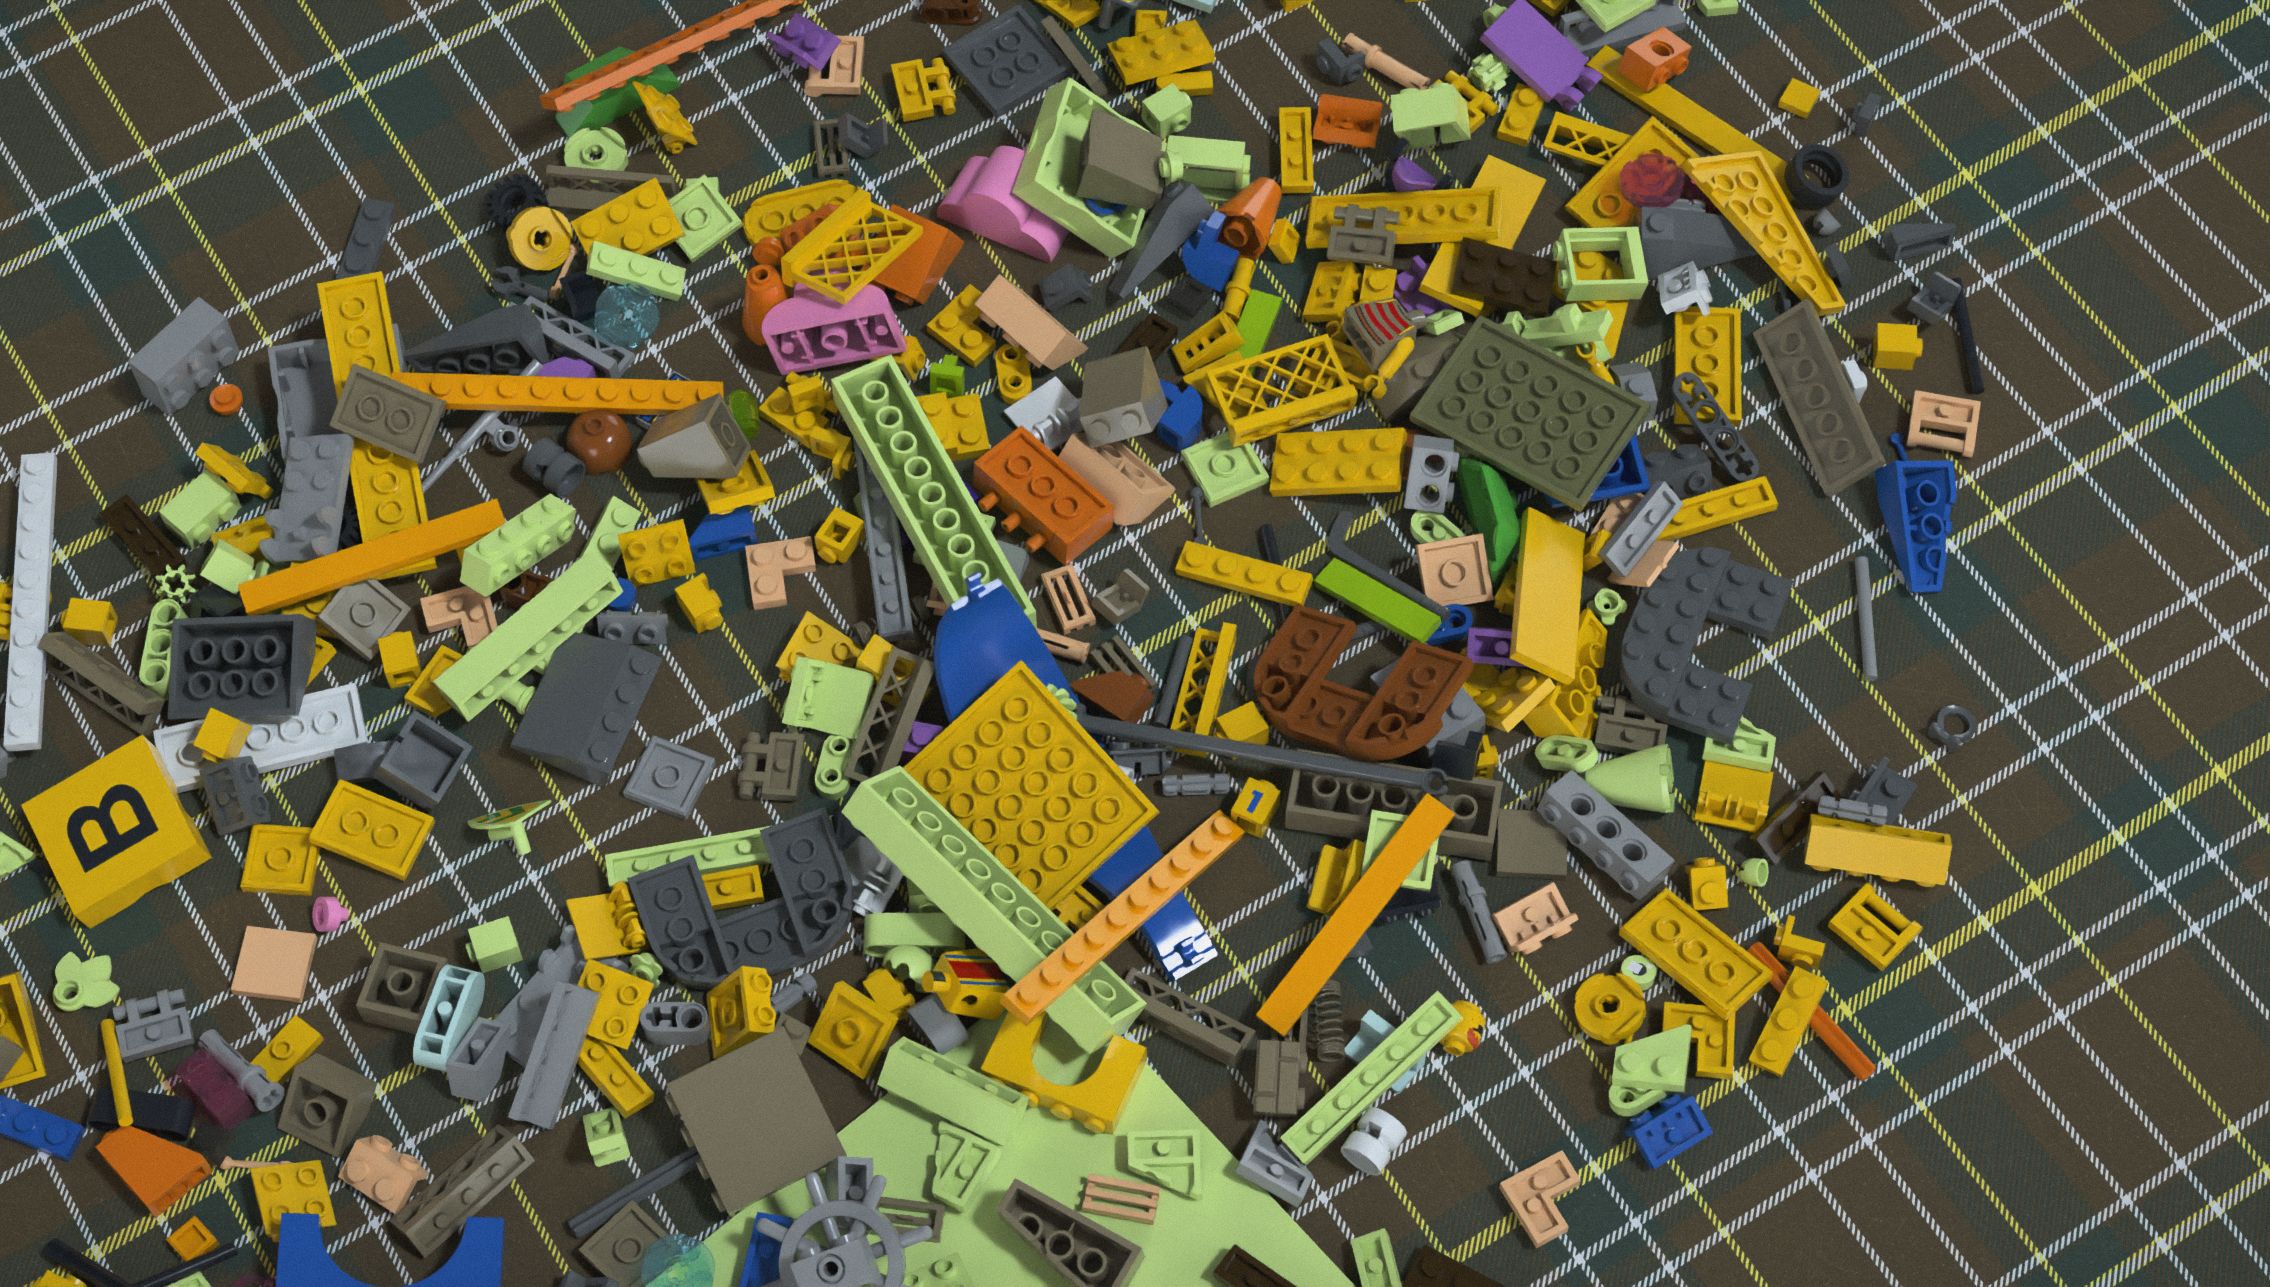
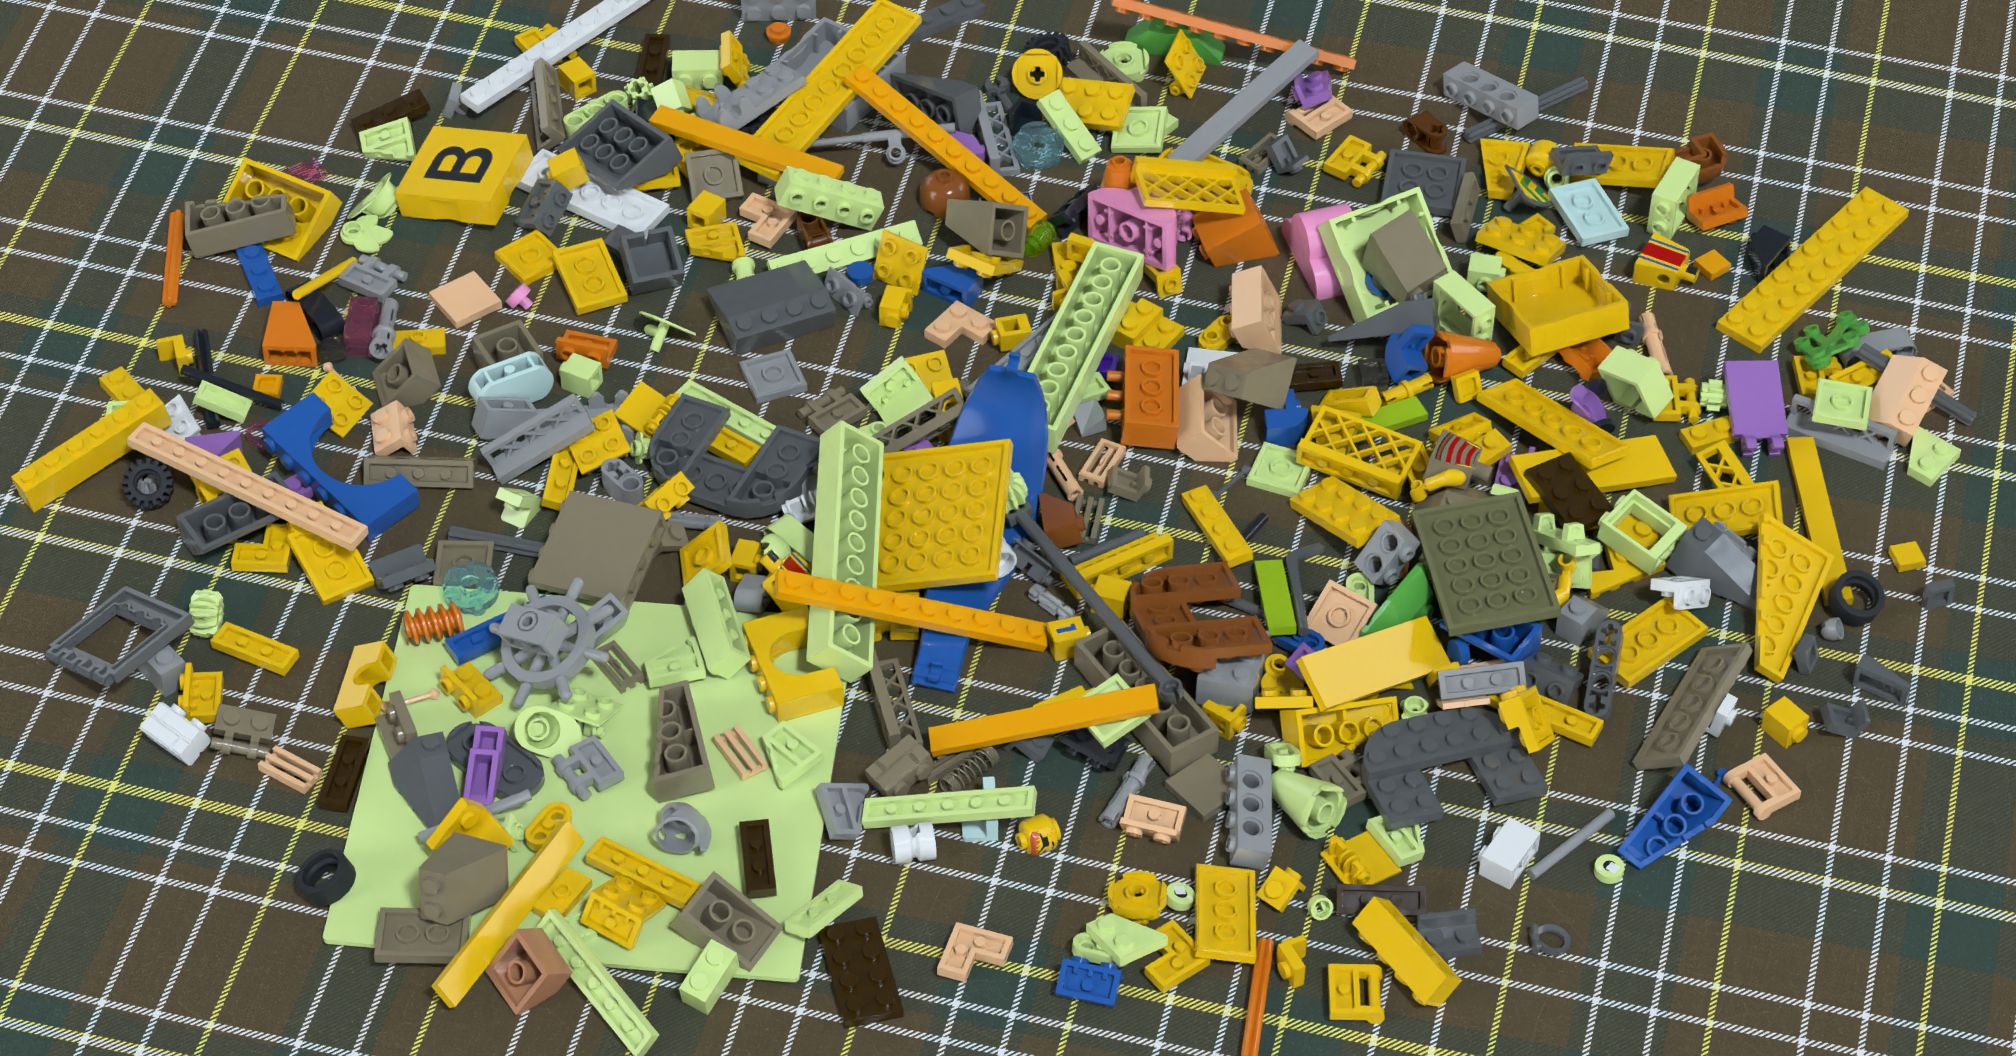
camera: 45 degrees right, 15 degrees down
dark tan plate [329,364,447,463] -> none
yellowish green brick [433,551,624,722] -> none
dark grey wheel [522,437,586,498] -> none
yellow plate [926,284,996,368] -> none
lime tile [930,354,965,397] -> none
yellowish green plate [1158,150,1183,183] -> none
dark tan plate [1327,204,1400,266] -> none
black panel [1432,731,1483,780] -> none
orange brick [1617,26,1692,92] -> none
clear pink tile [1620,154,1684,208] -> none
yellow plate [1749,966,1828,1078] -> none
light grey axle [1818,795,1888,827] -> none
black bar [1951,278,1985,395] -> none
none -> yellowish green piece [347,173,398,219]
none -> orange bracket [555,330,618,369]
none -> black bracket [1047,184,1099,239]
none -> light grey tile [1167,39,1319,161]
none -> blue tile [1447,638,1470,666]
none -> white brick [1477,817,1541,890]
none -> yellow tile [1486,255,1630,357]
none -> yellow plate [1498,684,1556,754]
none -> yellowish green tile [1594,854,1624,884]

